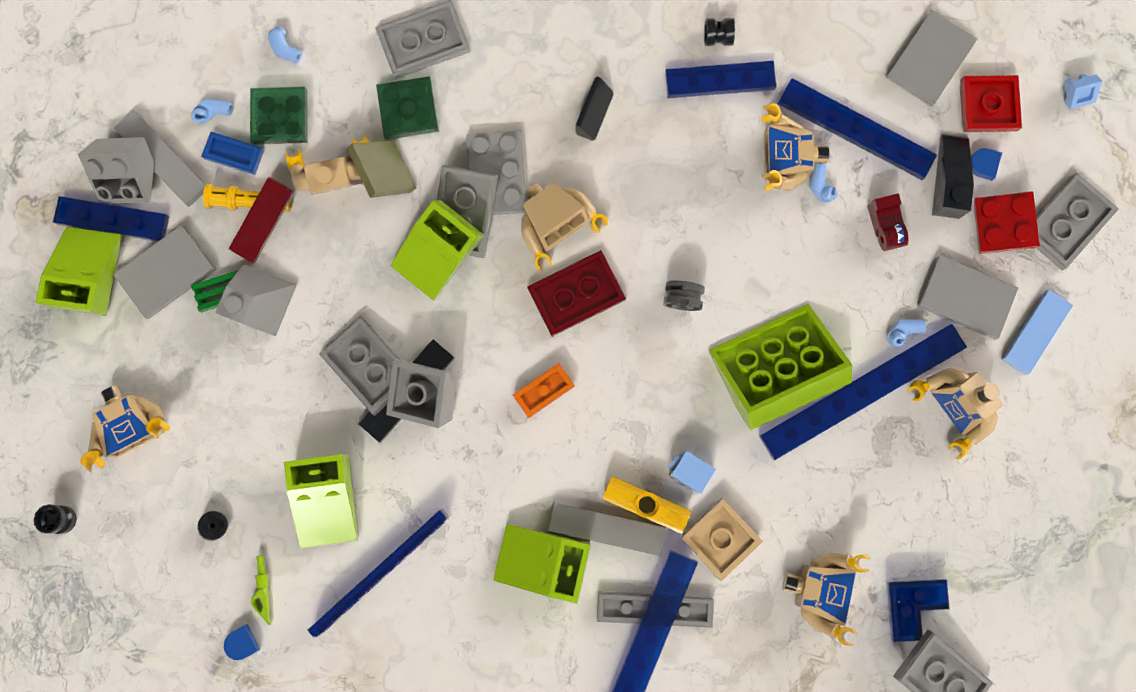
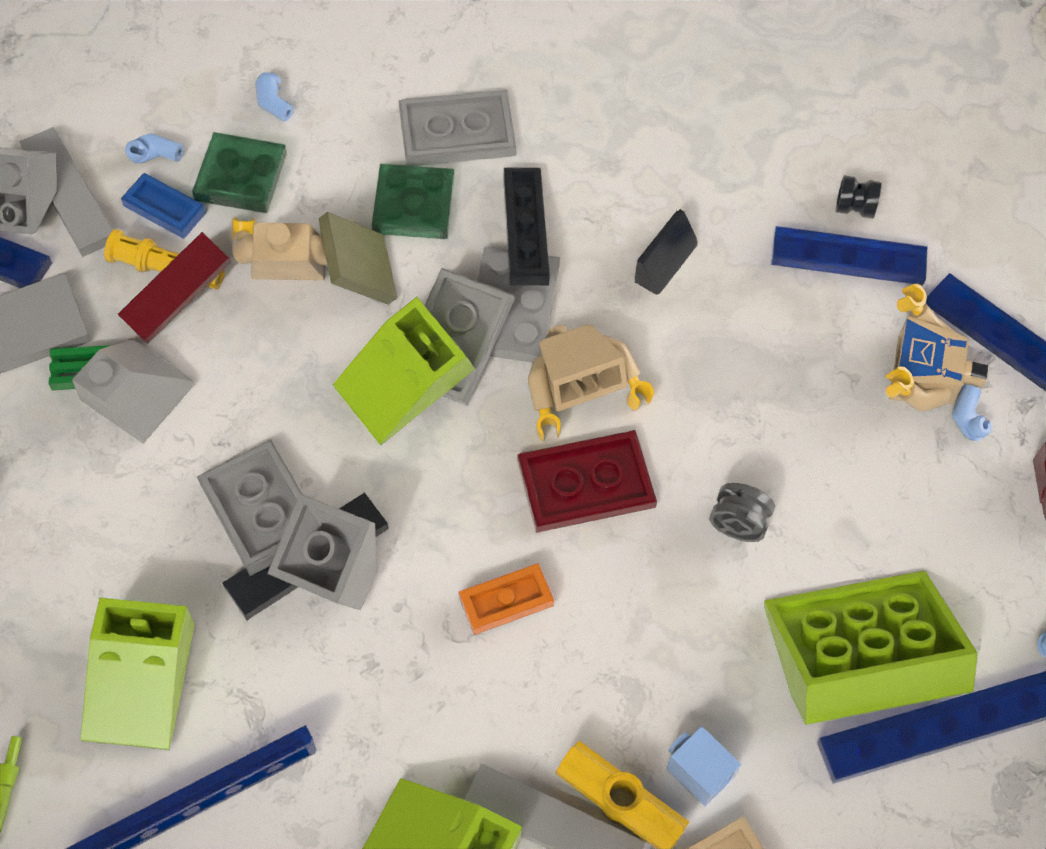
camera: 10 degrees right, 20 degrees down
none -> black tile [503,168,550,286]

